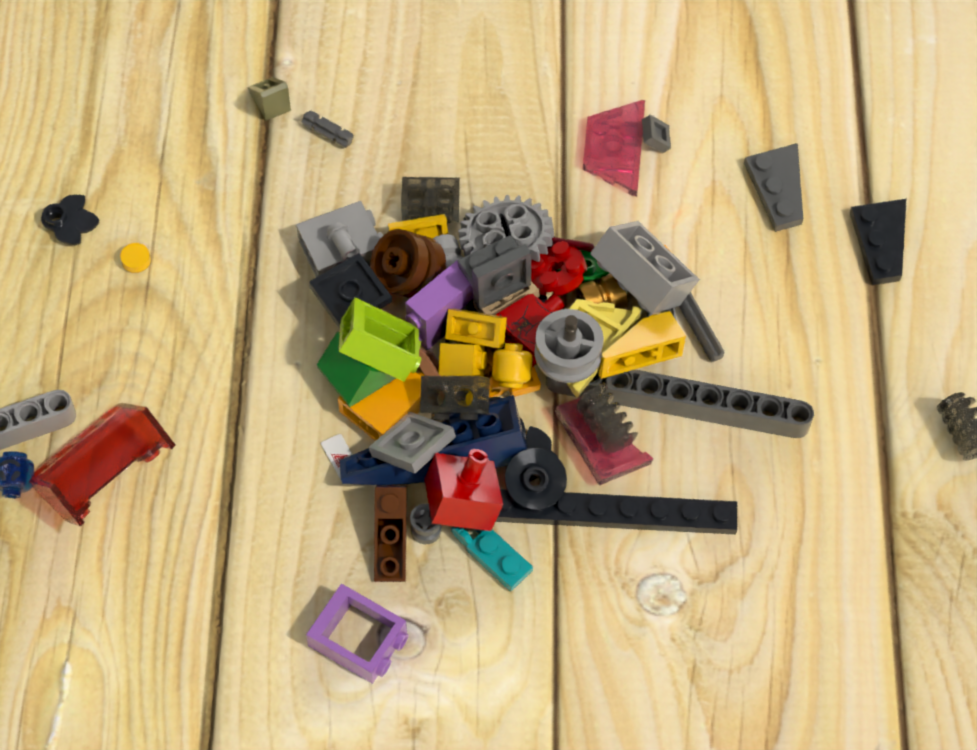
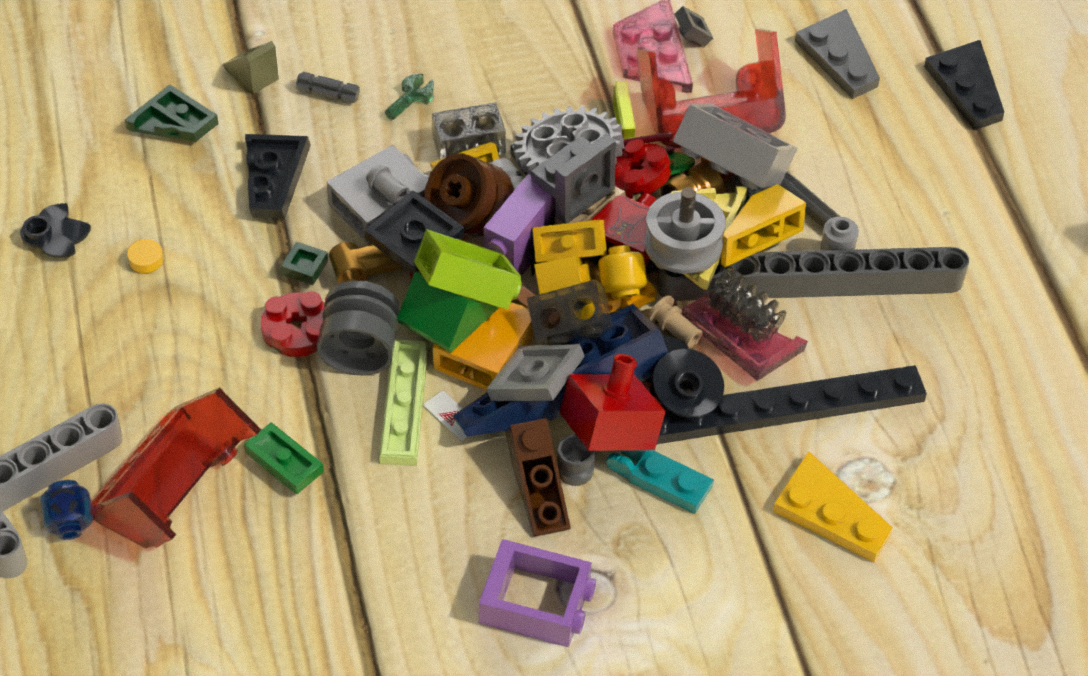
camera: 15 degrees left, 10 degrees down
none -> dark green wing [125,85,219,142]
none -> green plate [244,422,324,494]
none -> black wing [245,134,311,219]
none -> red plate [261,291,325,357]
none -> dark green plate [281,242,328,285]
none -> dark grey wheel [317,281,400,376]
none -> pearl gold piece [329,242,403,284]
none -> yellowish green tile [379,339,429,466]
none -> clear green bar [385,74,434,120]
none -> neon yellow tile [613,81,636,139]
none -> clear red windscreen [636,28,786,148]
none -> tan pin [647,295,703,349]
none -> yellow wing [773,451,893,562]
none -> light grey brick [820,217,859,250]

